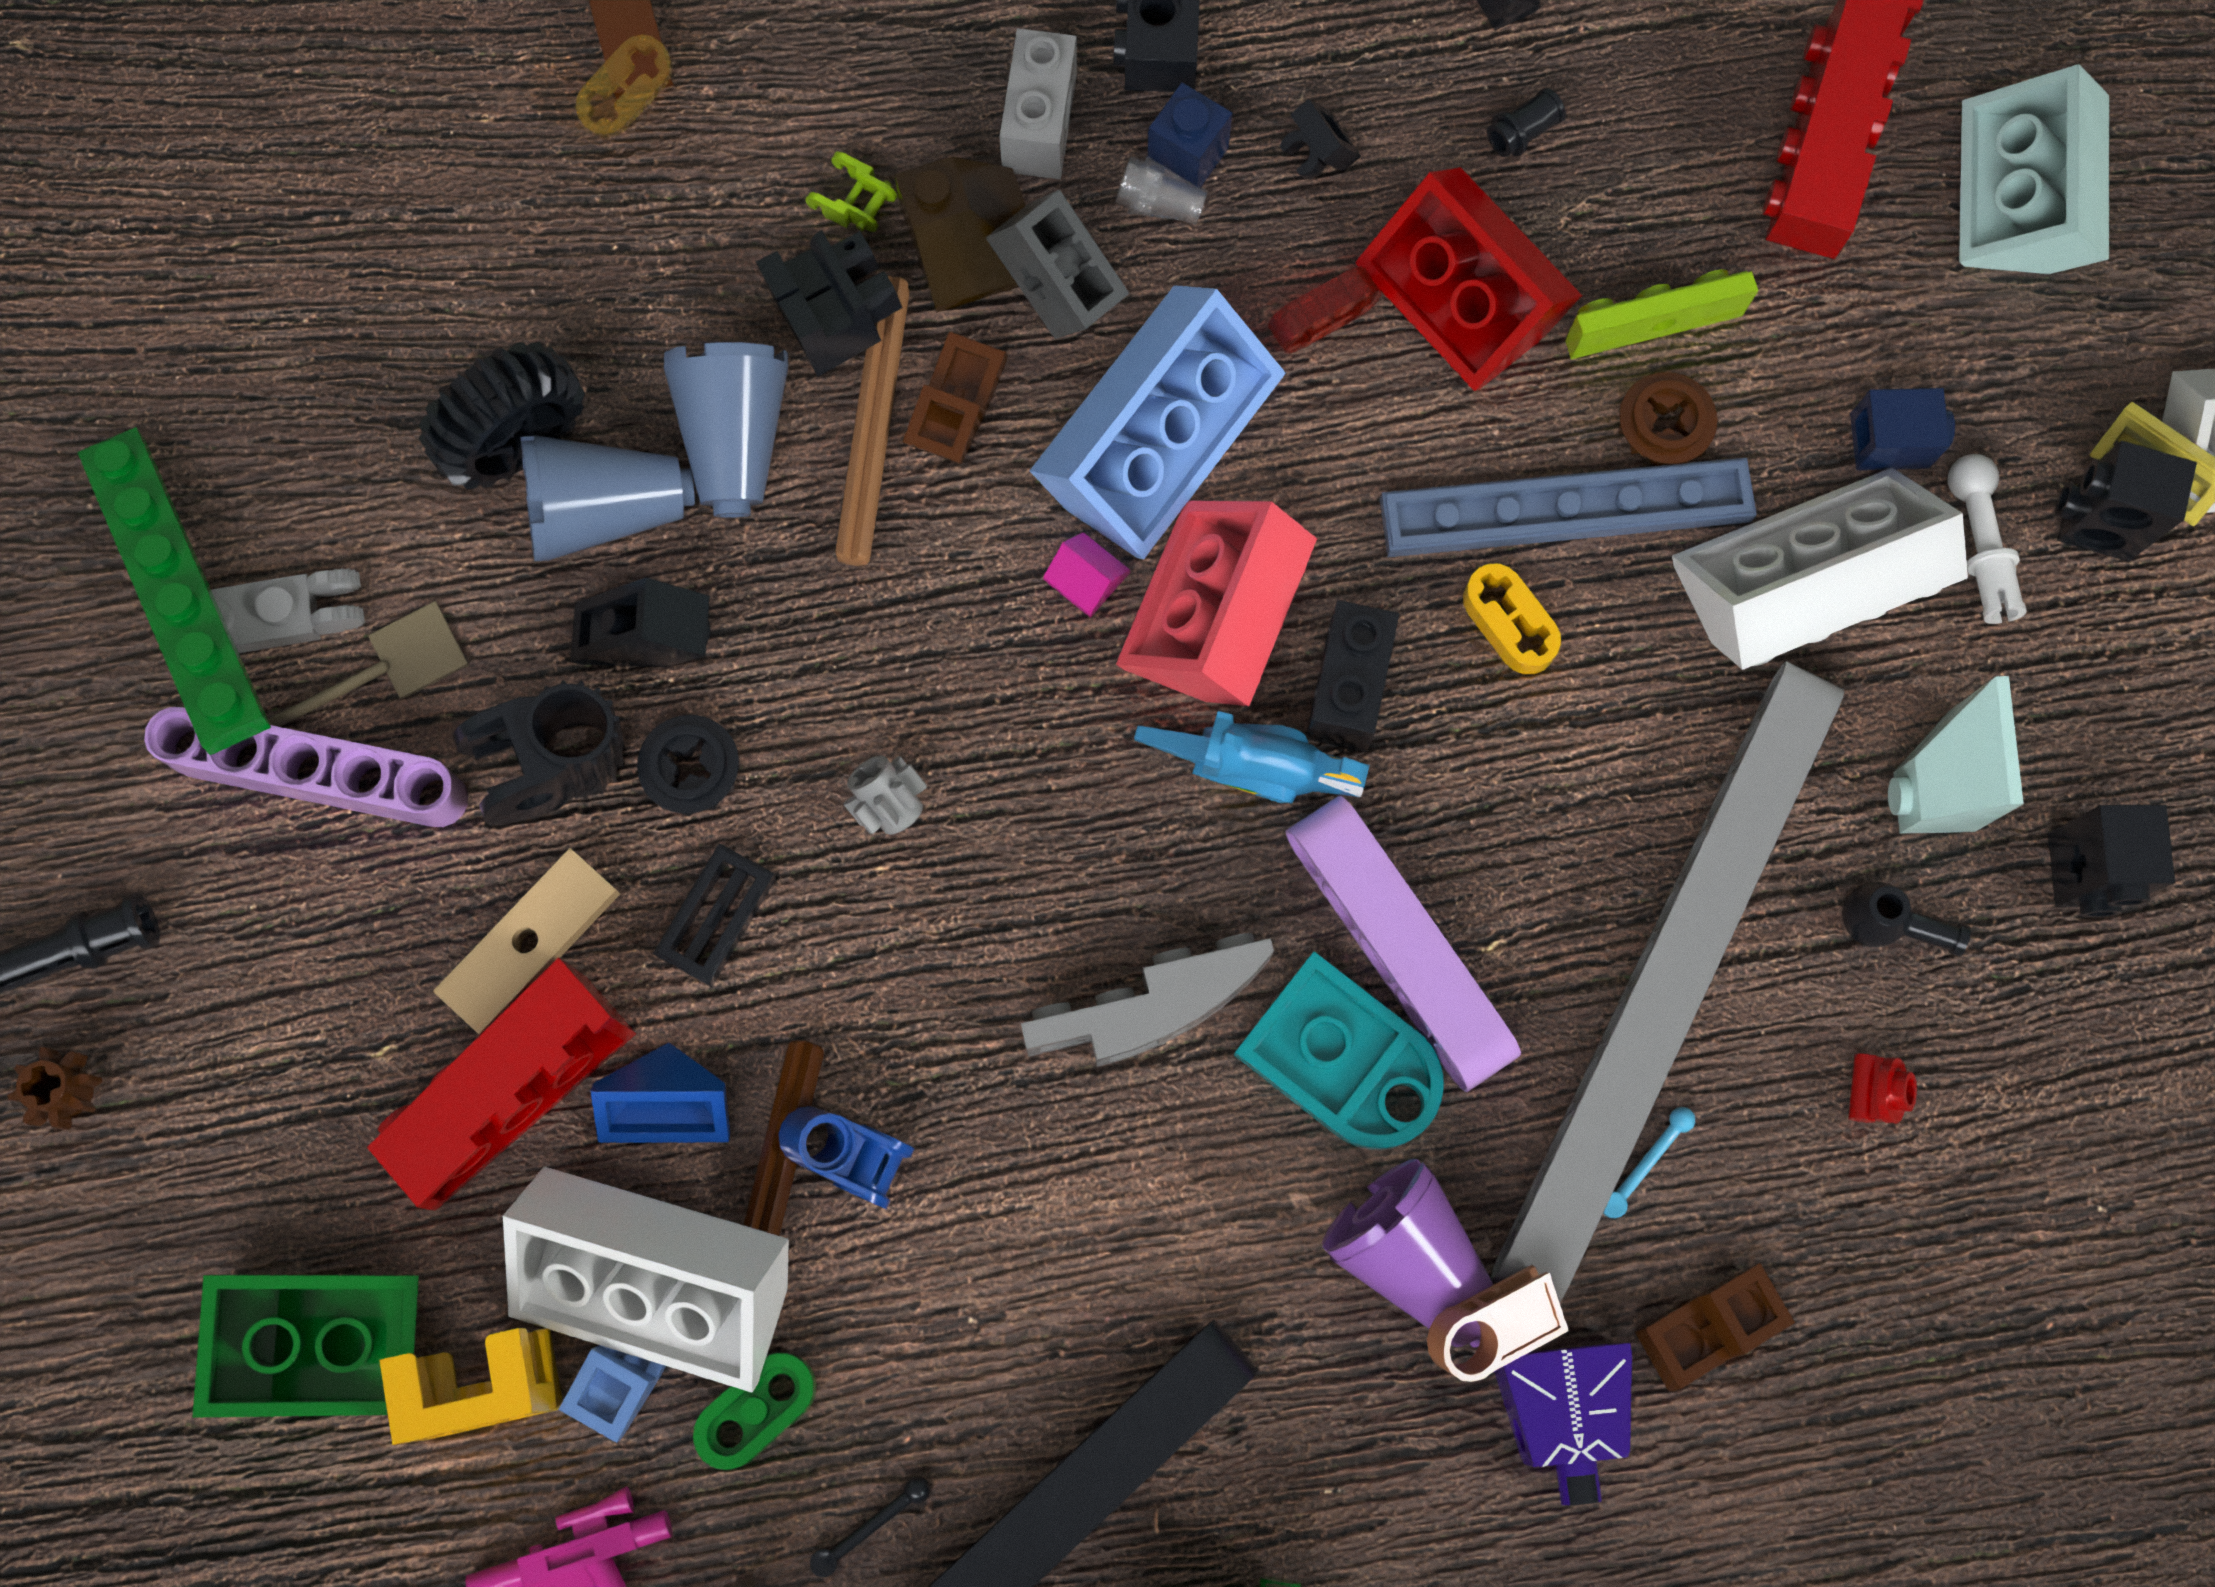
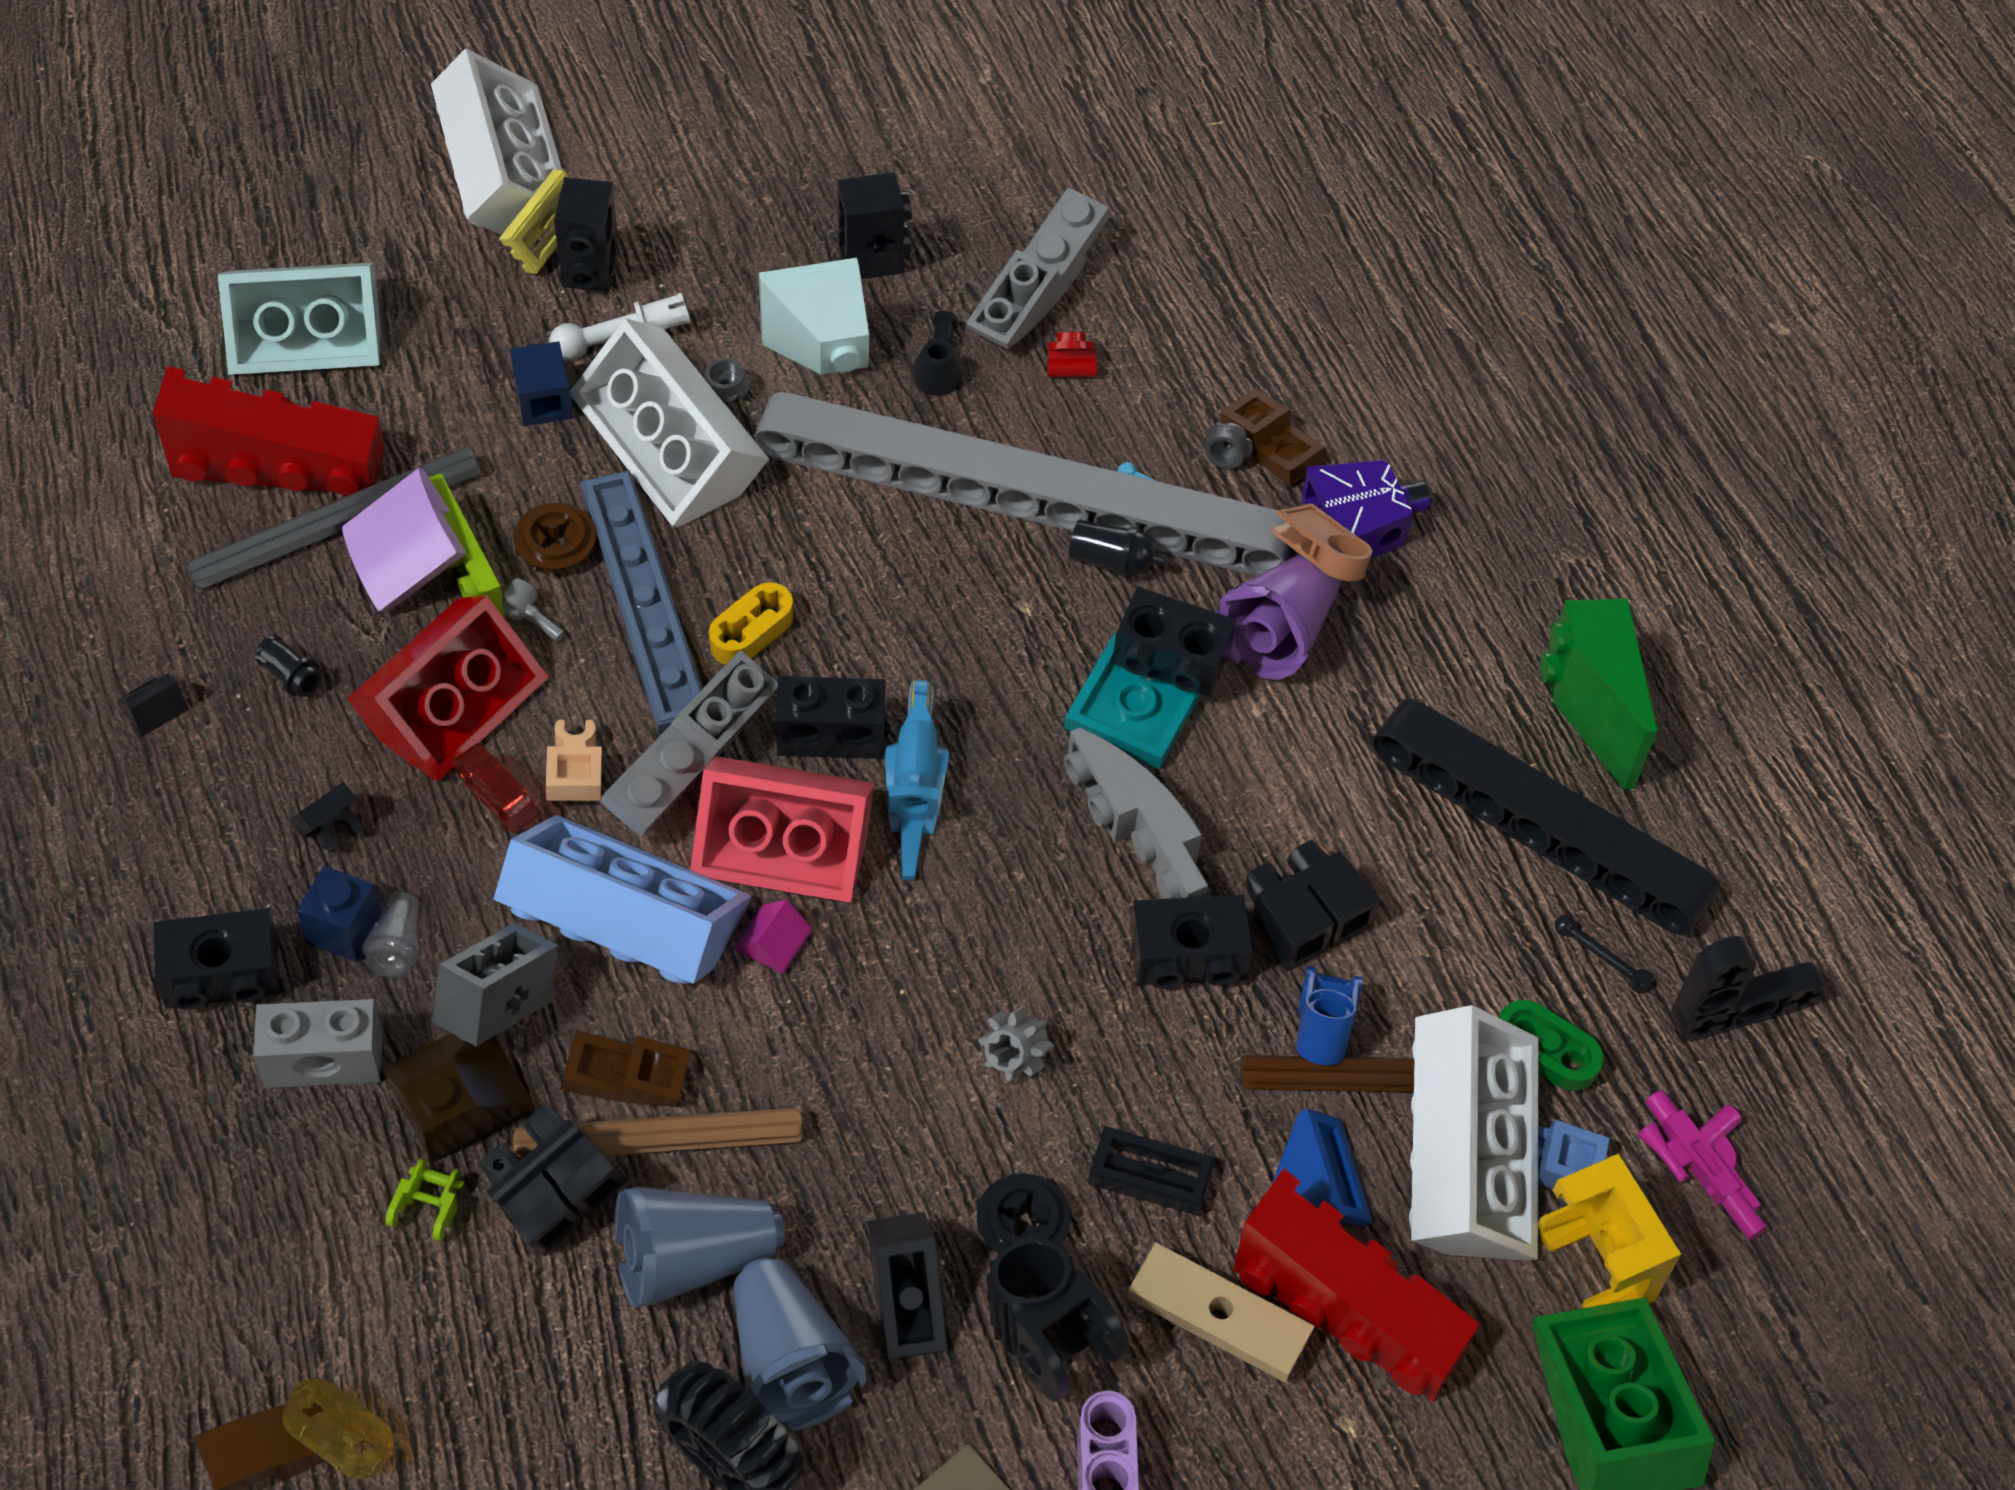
camera: 105 degrees left, 20 degrees down
lavender beam [1285,795,1521,1092] -> none
none -> dark grey axle [188,448,480,589]
none -> lavender slope [342,468,466,612]
none -> light grey hand [503,579,564,642]
none -> light nougat plate [546,720,602,801]
none -> light grey slope [599,650,778,837]
none -> flat silver plate [704,358,750,404]
none -> light grey slope [965,187,1110,349]
none -> black piece [1069,519,1167,578]
none -> black brick [1112,586,1237,697]
none -> black brick [1129,894,1252,989]
none -> flat silver plate [1205,423,1253,469]
none -> black hips [1245,839,1380,972]

